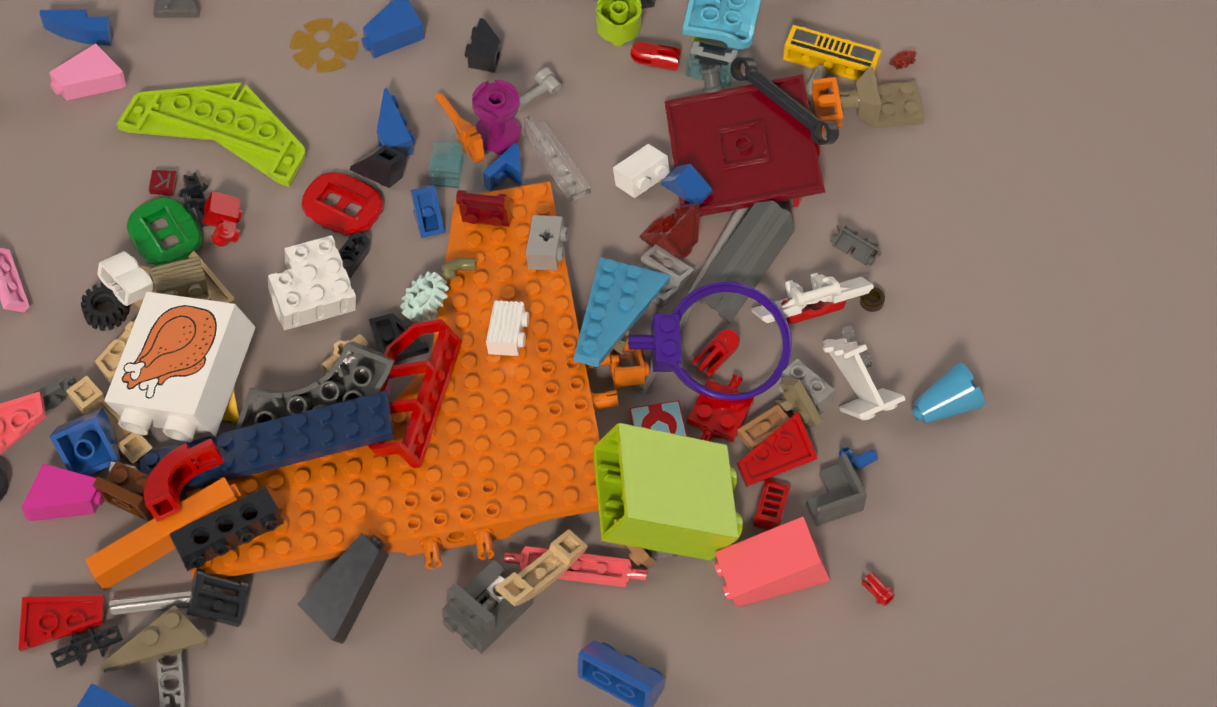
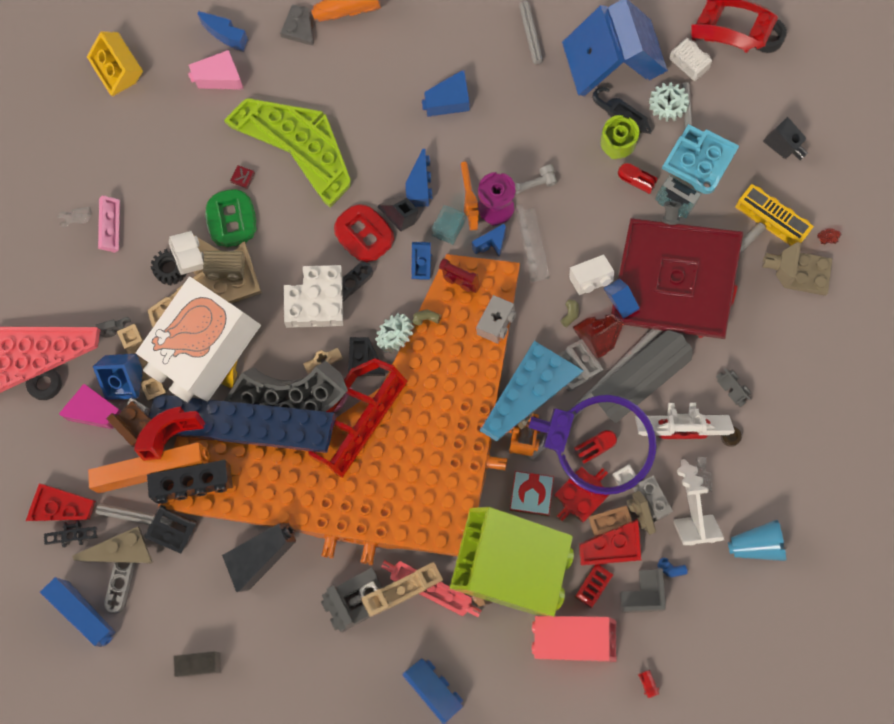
camera: 25 degrees right, 15 degrees up
black piece [178,173,210,227] -> none
red brick [203,191,242,247] -> none
clear yellow piece [290,18,359,72] -> none
black slope [465,18,501,73] -> none
white brick [486,300,529,356] -> none
black piece [730,57,839,145] -> none
orange window [811,77,843,134] -> none
none -> olive arm [560,299,579,328]
none -> white tile [612,464,636,486]

